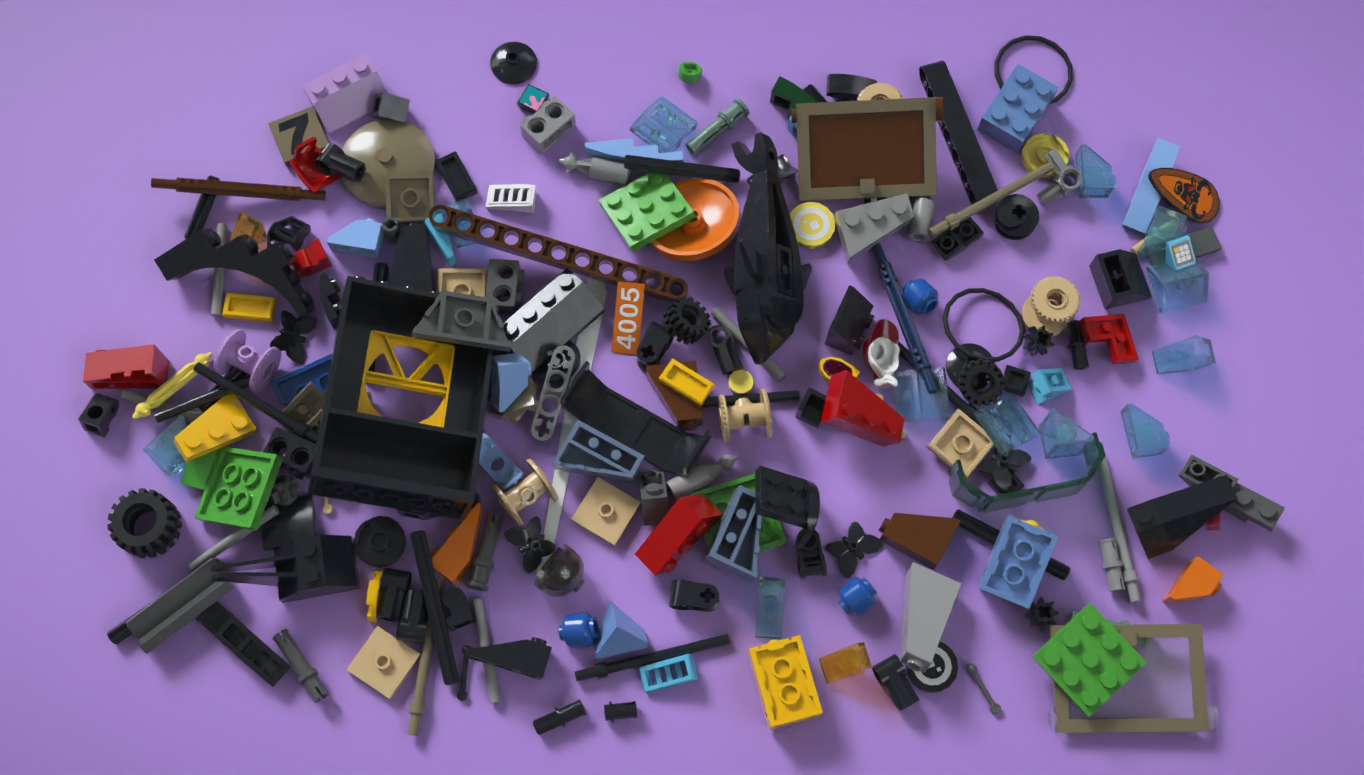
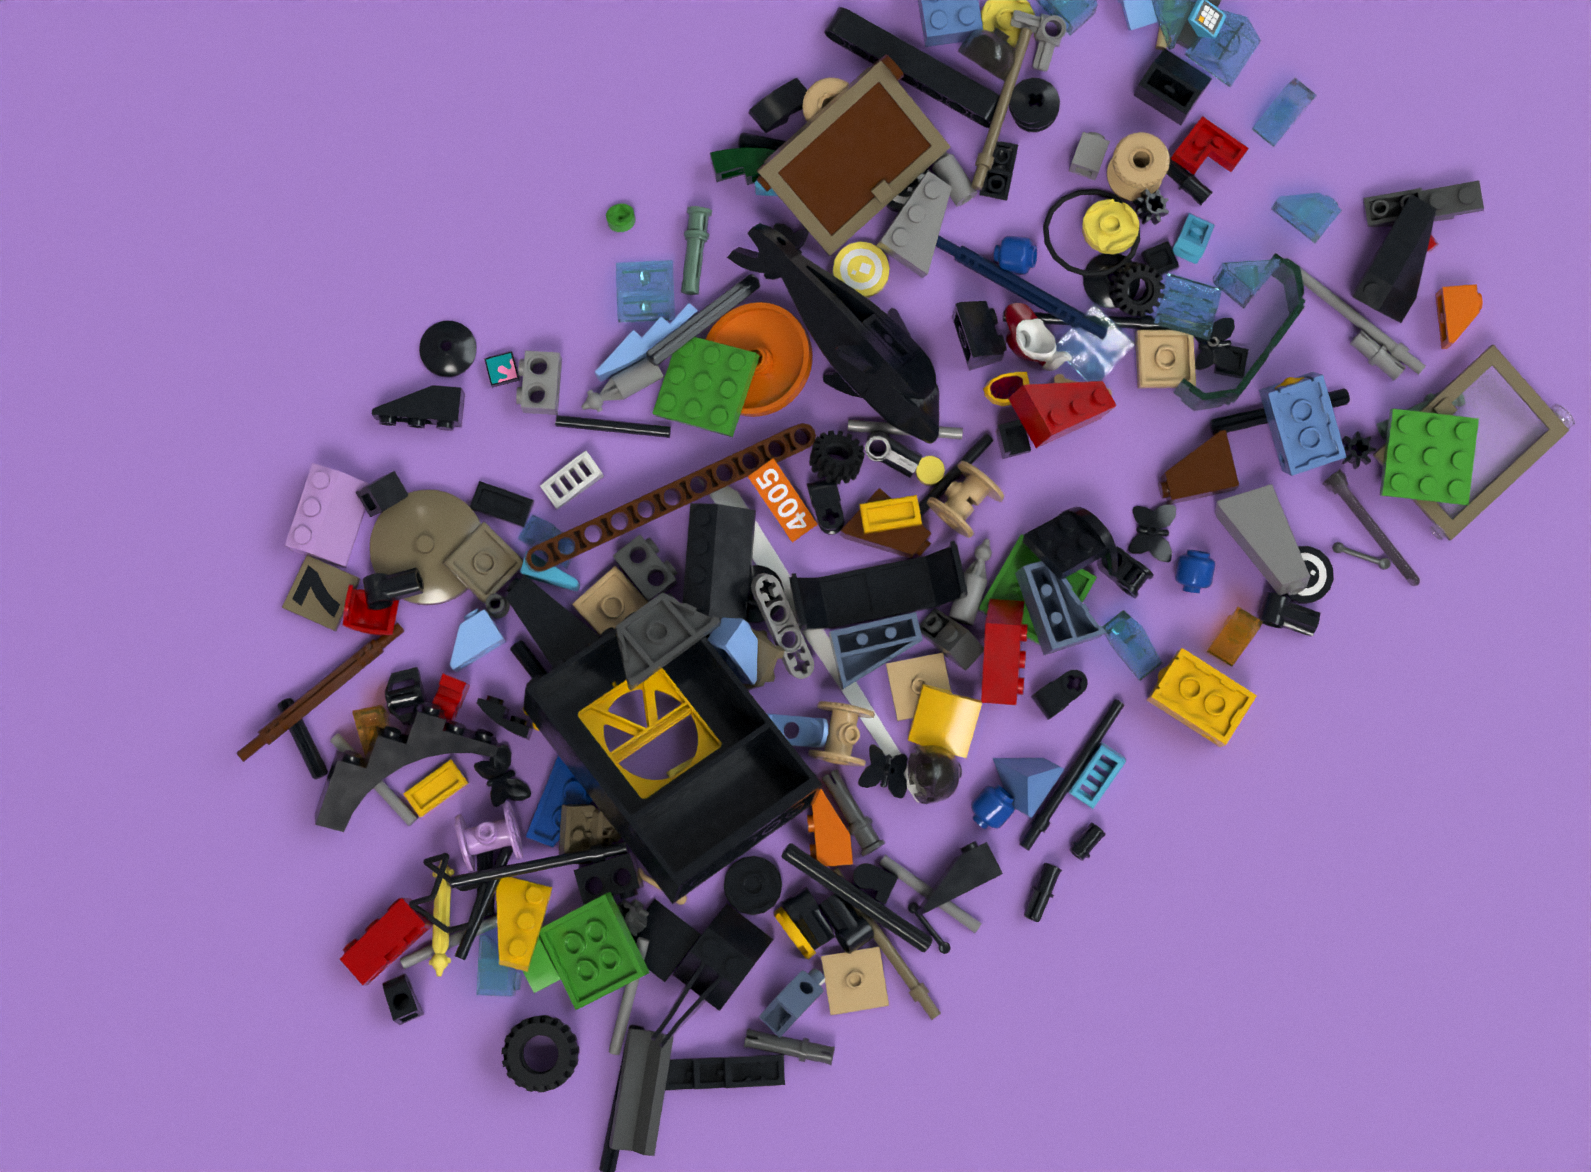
camera: 40 degrees left, 10 degrees up
none -> black slope [372,385,465,431]
none -> black piece [409,853,487,933]
none -> black bar [555,415,671,438]
none -> sand blue torso [759,969,825,1038]
none -> yellow slope [907,684,982,758]
none -> clear smoke cylinder [958,28,1015,81]
none -> light grey brick [1069,132,1110,180]
none -> light yellow tile [1082,199,1140,254]
none -> clear smoke piece [1322,469,1420,586]

